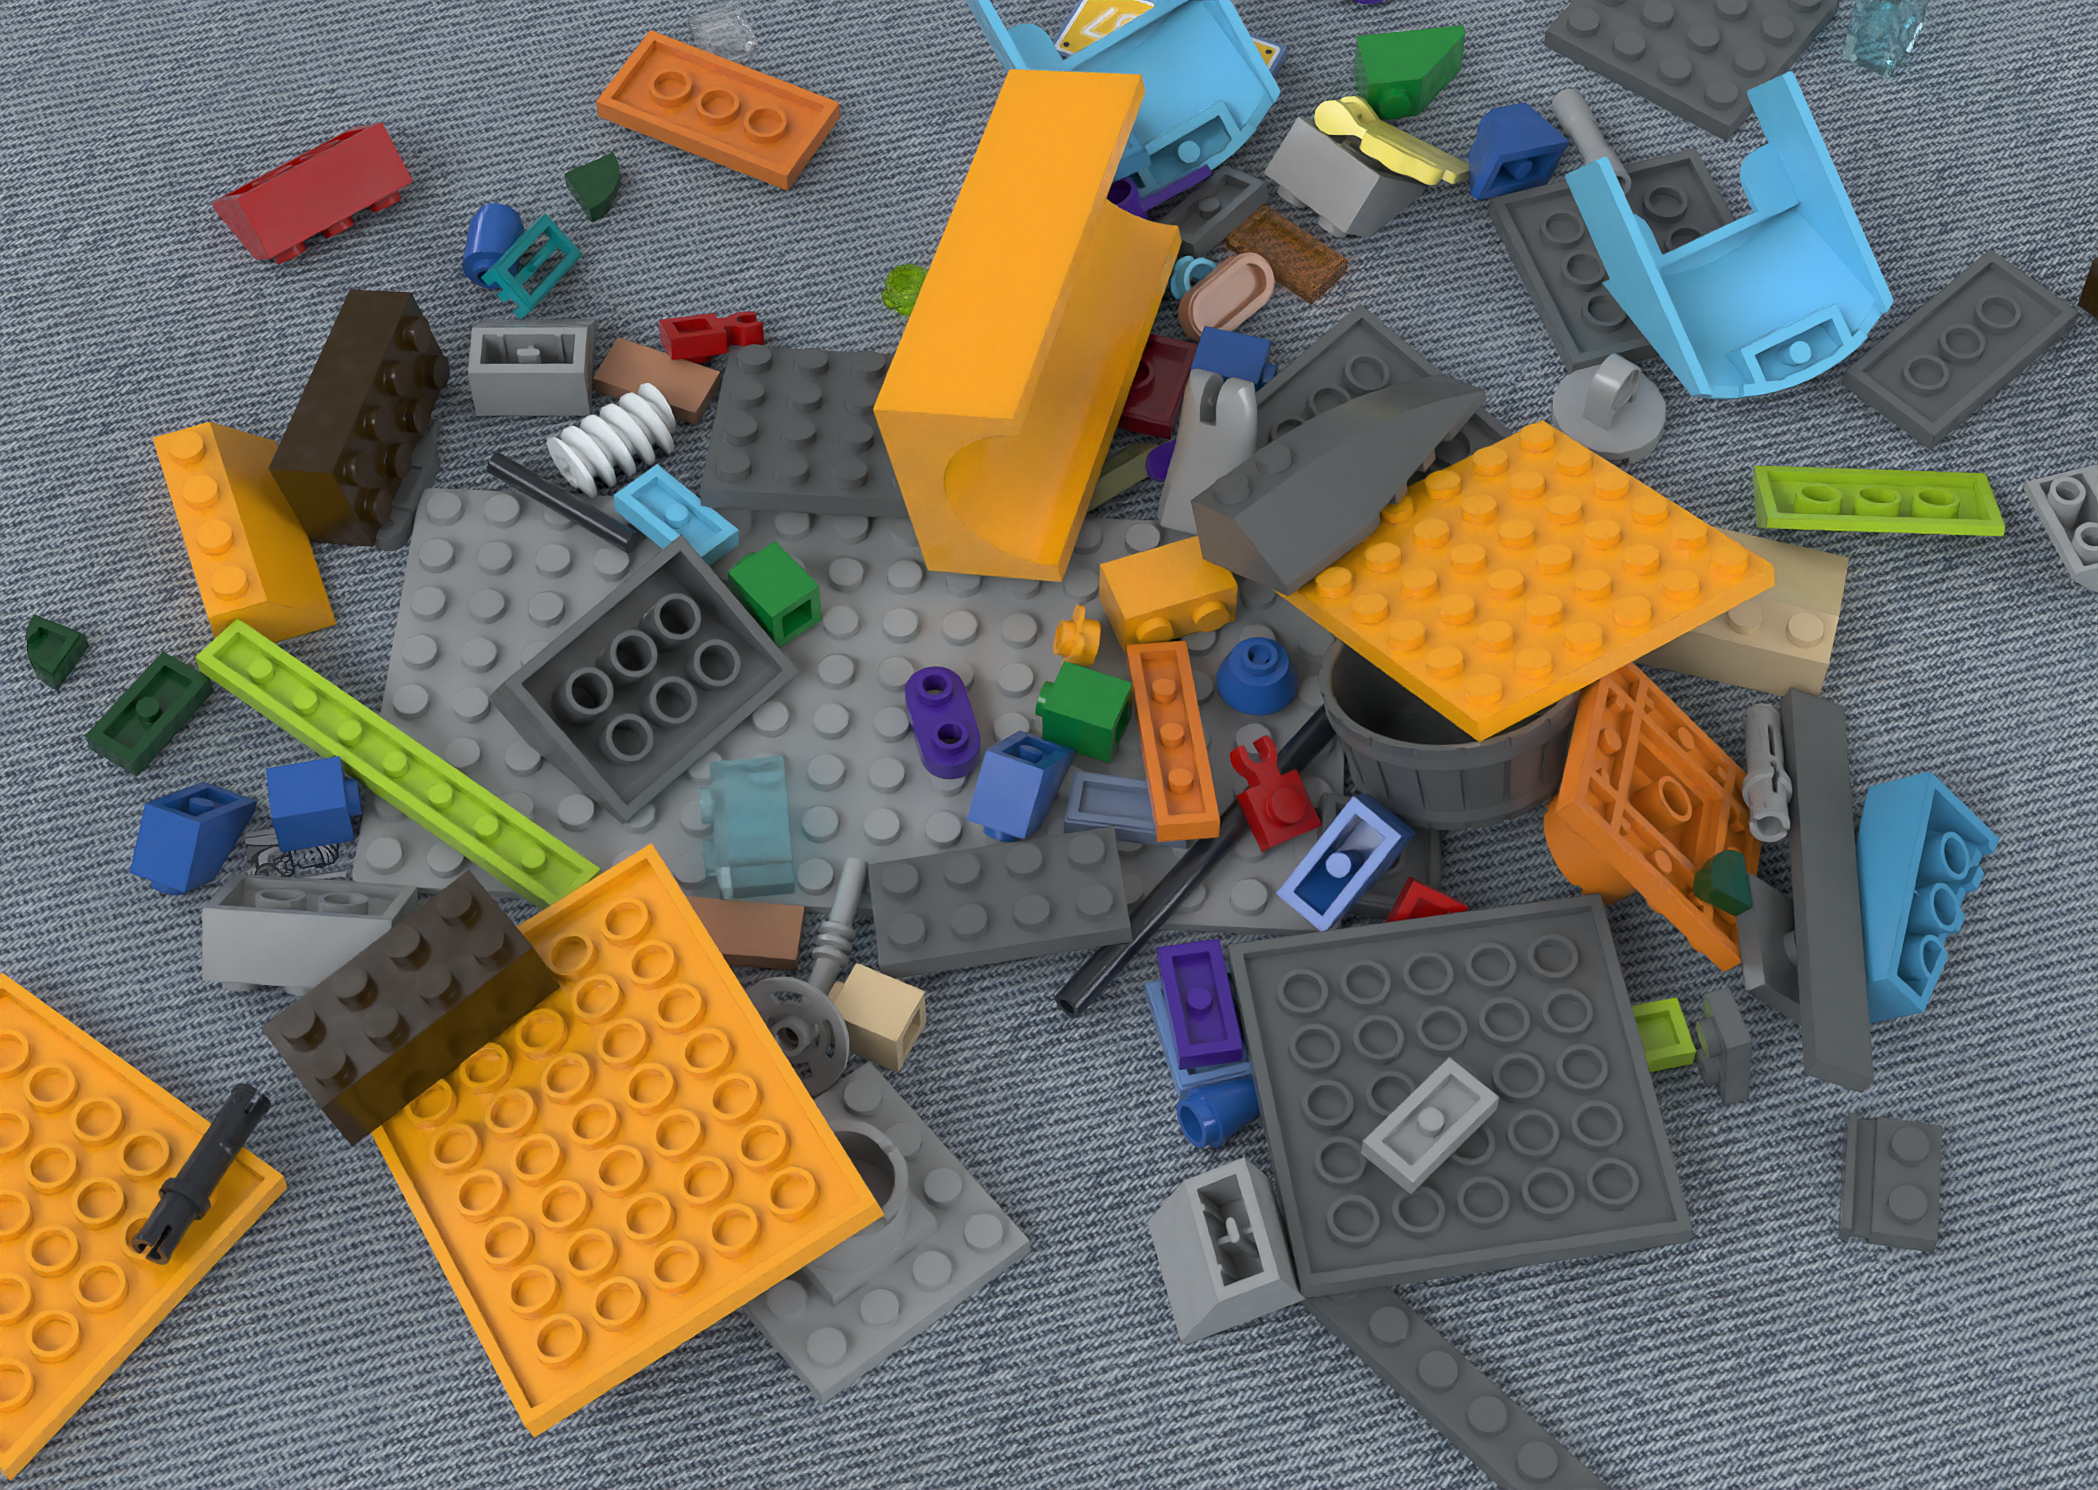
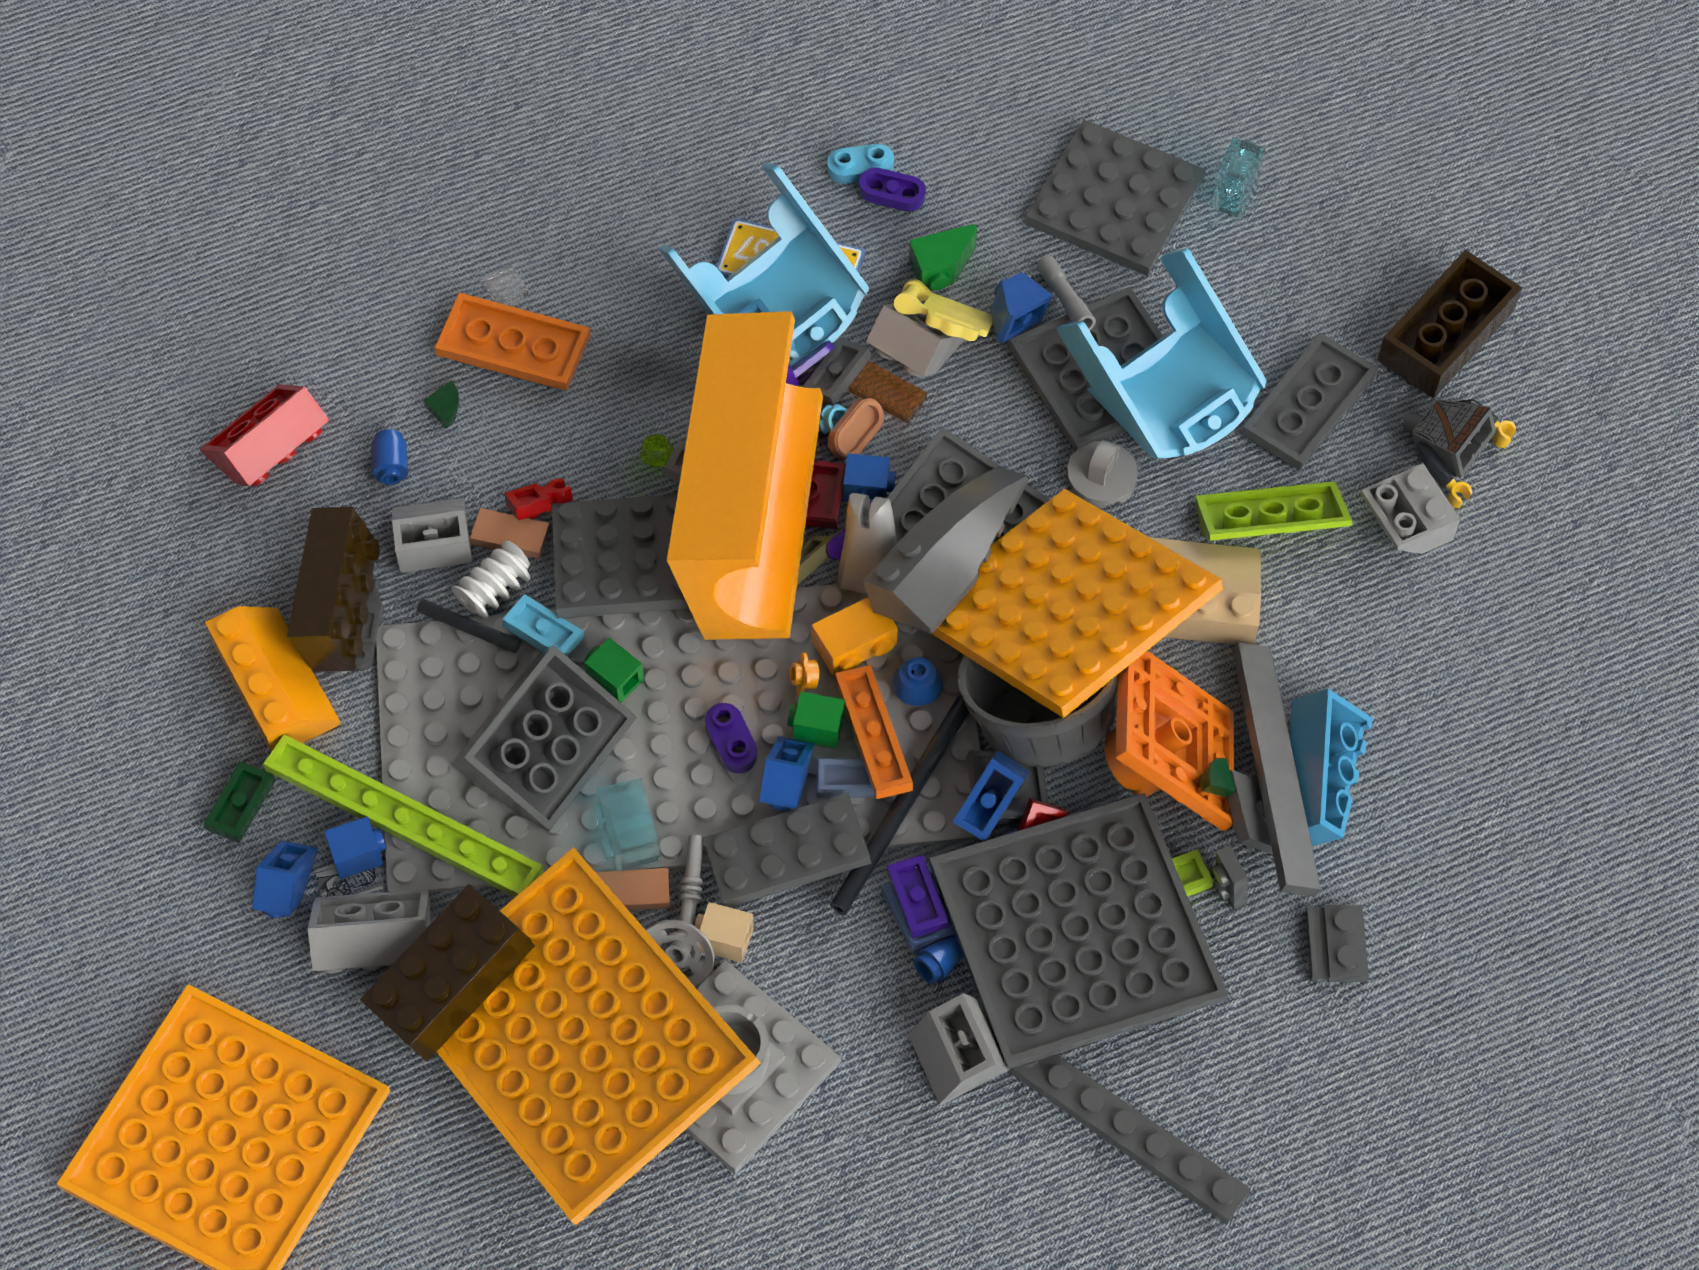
camera: 10 degrees left, 5 degrees up
dark green tile [26,614,89,691] -> none
black pin [131,1083,271,1265] -> none
teal tile [481,213,583,320] -> none
red plate [1230,735,1322,853] -> none
light grey plate [1361,1057,1499,1194] -> none
light grey pin [1742,703,1793,843] -> none

